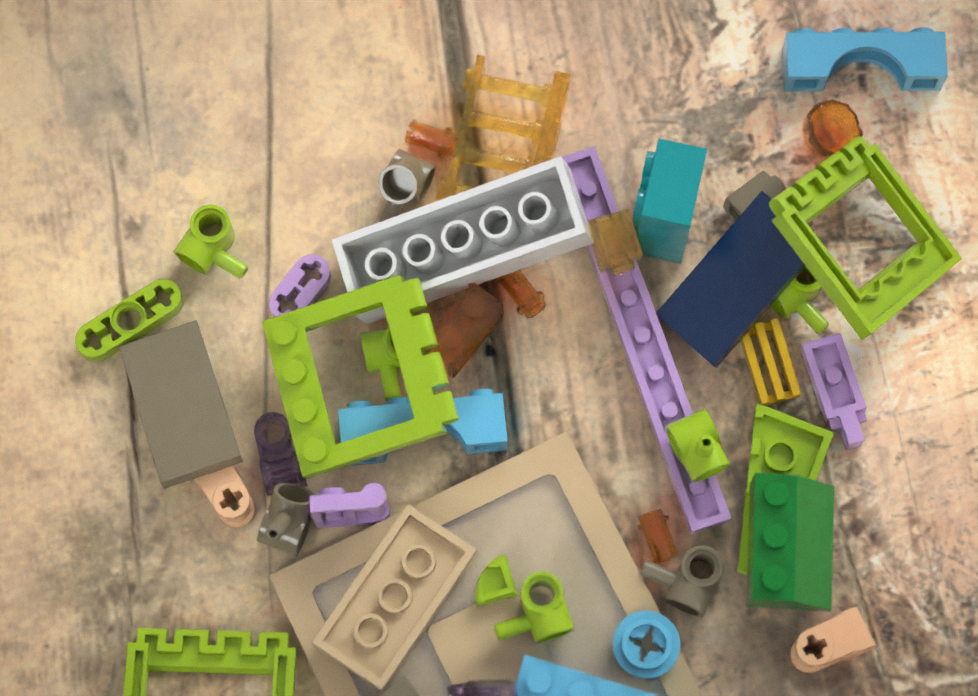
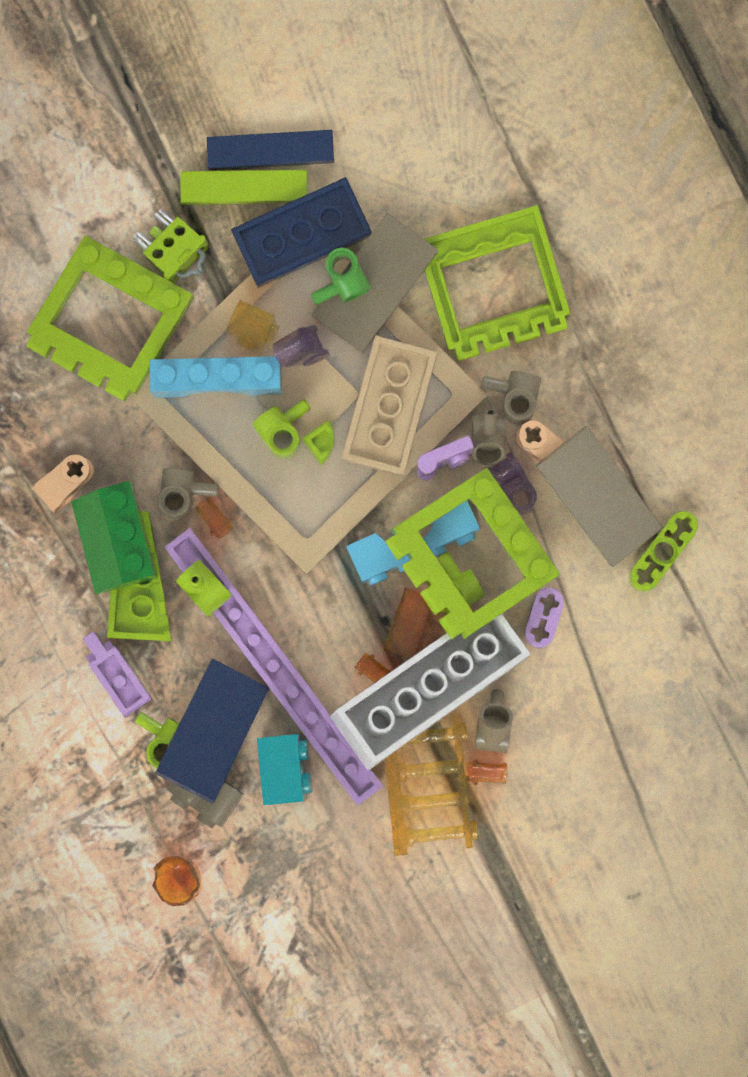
camera: 165 degrees right, 10 degrees up
lime piece [173,205,248,279] -> none
clear yellow brick [588,209,643,276] -> none
medium azure gear [613,611,680,679] -> none
yellow tile [741,318,801,406] -> none
lime hinge [769,136,962,340] -> none
medium azure arch [782,27,948,92] -> none
none -> dark tan piece [481,371,541,424]

